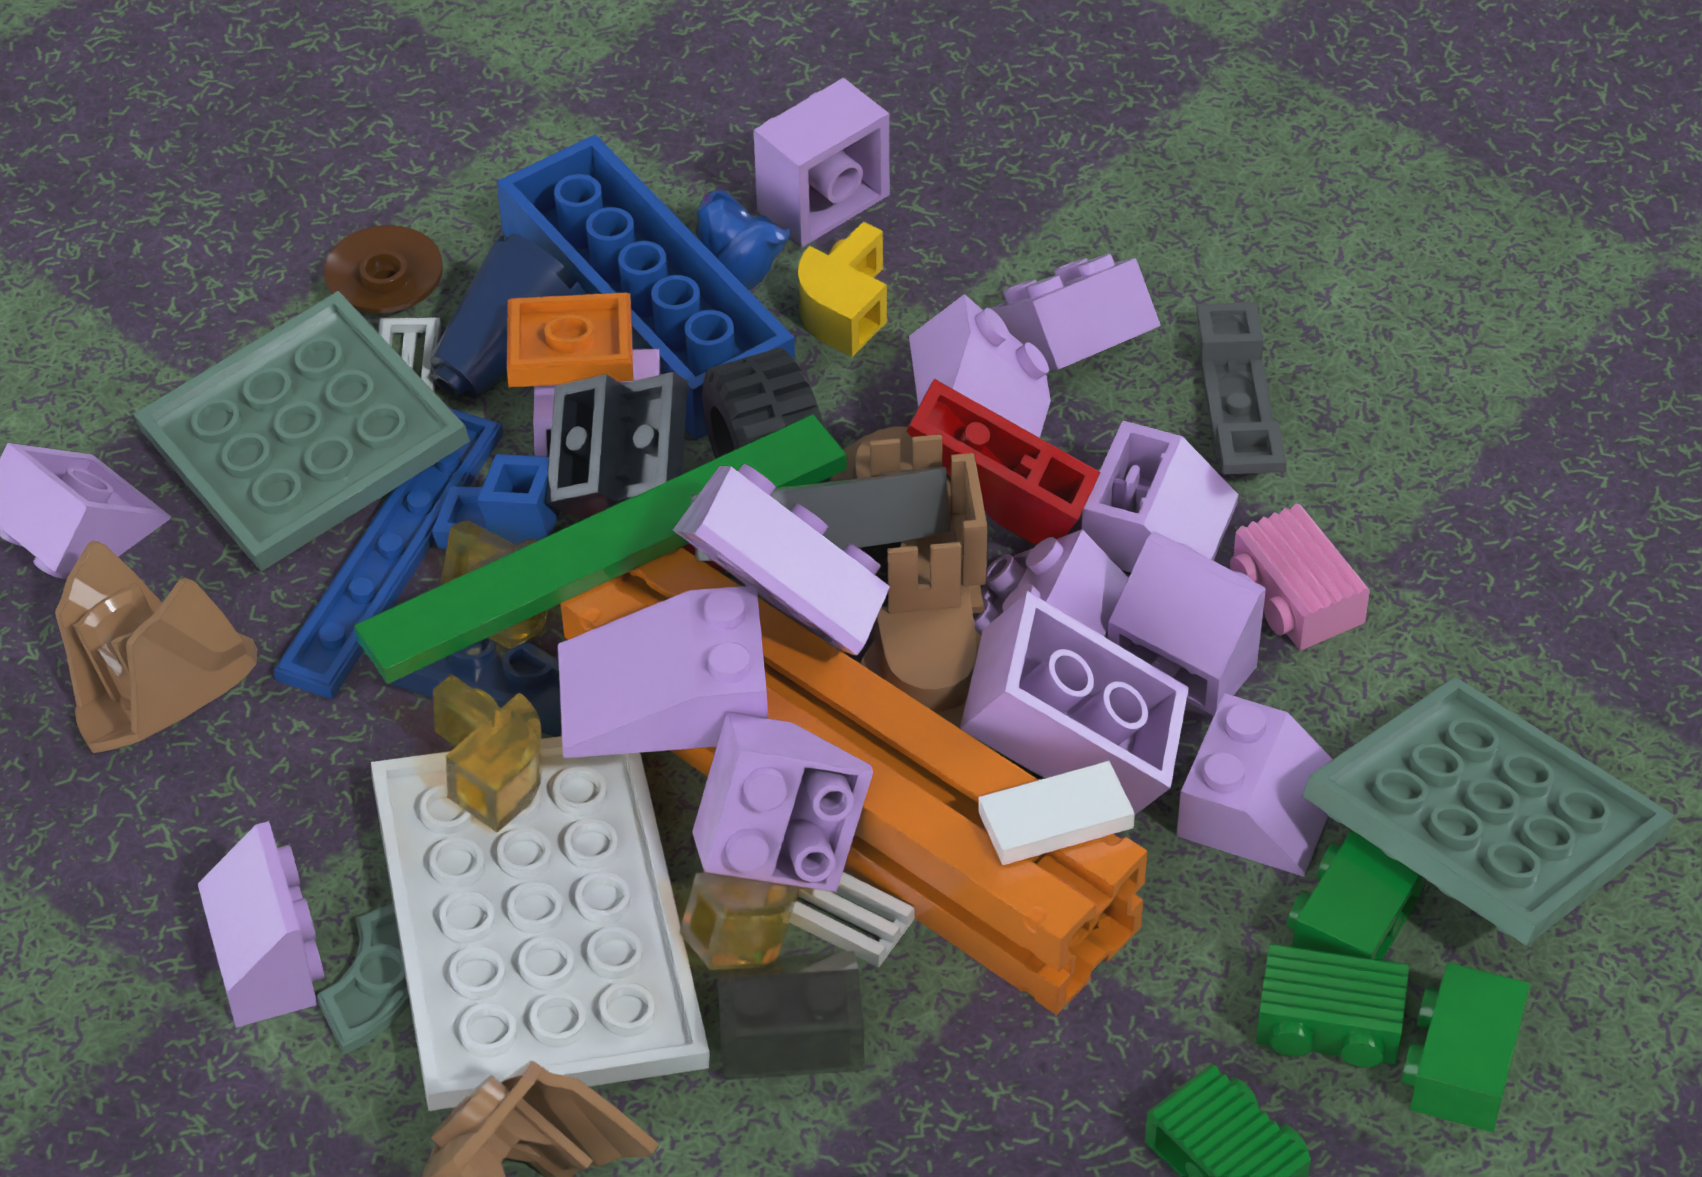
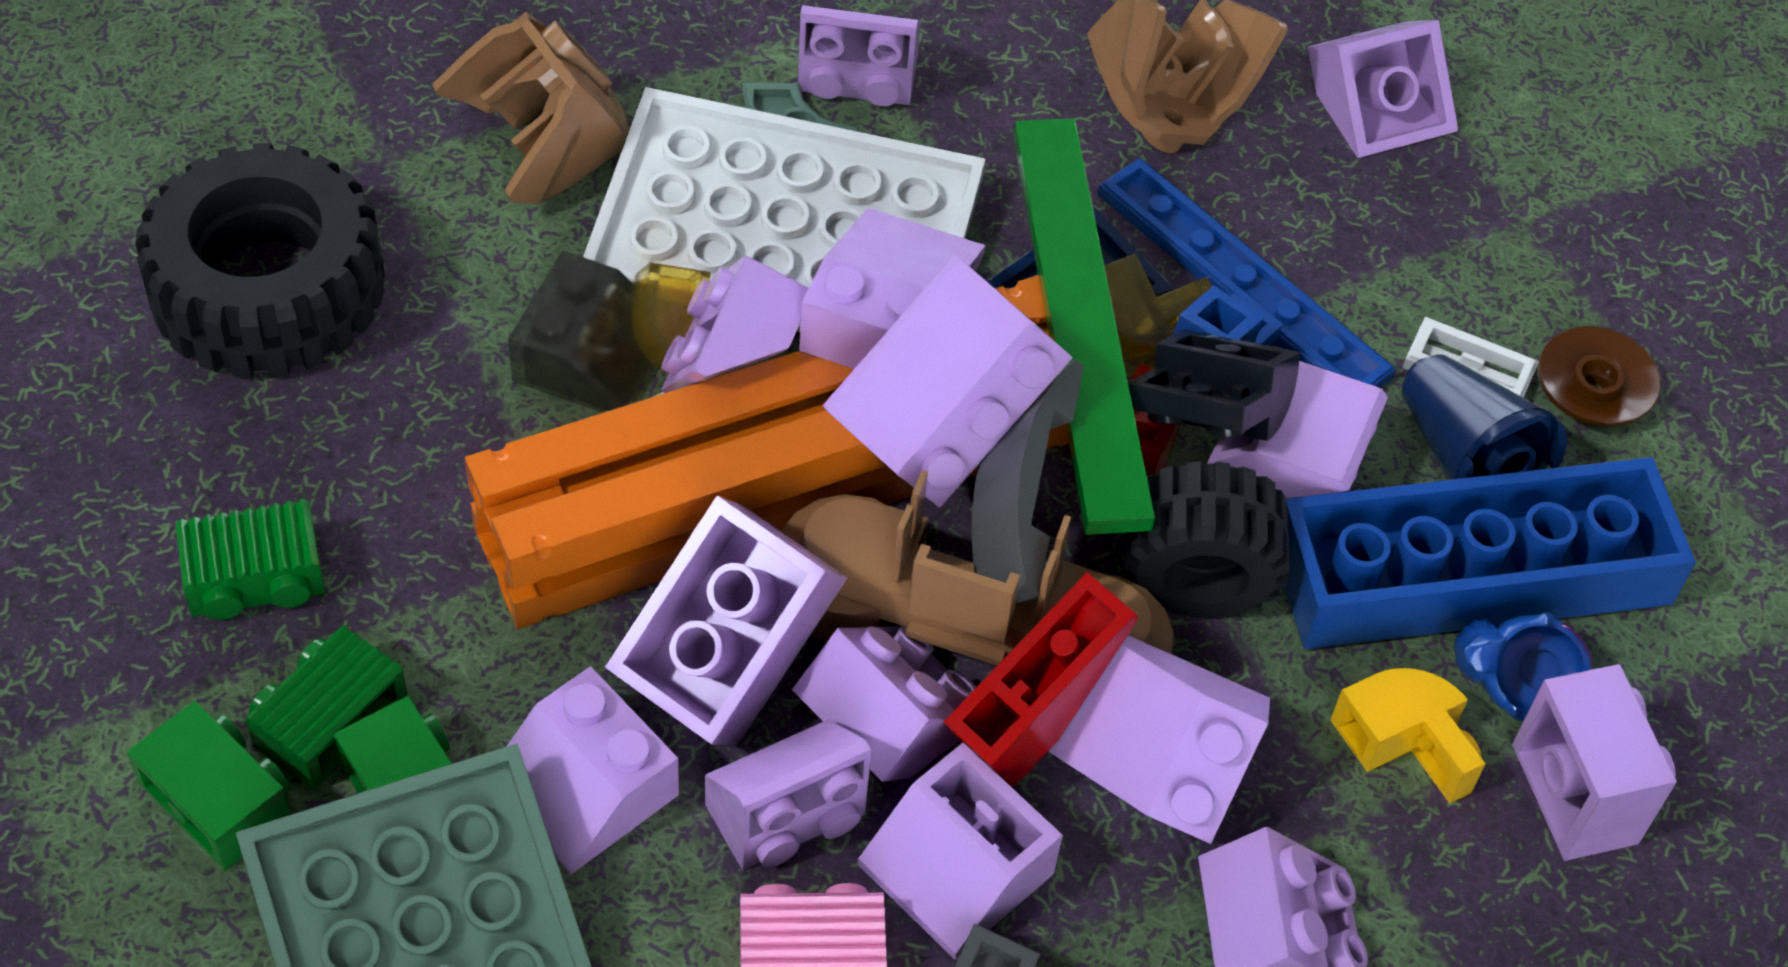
camera: 110 degrees right, 5 degrees up
sand green plate [133,291,470,572] -> none
clear yellow brick [433,674,542,833] -> none
orange tile [507,293,634,387] -> none
white tile [978,761,1135,865] -> none

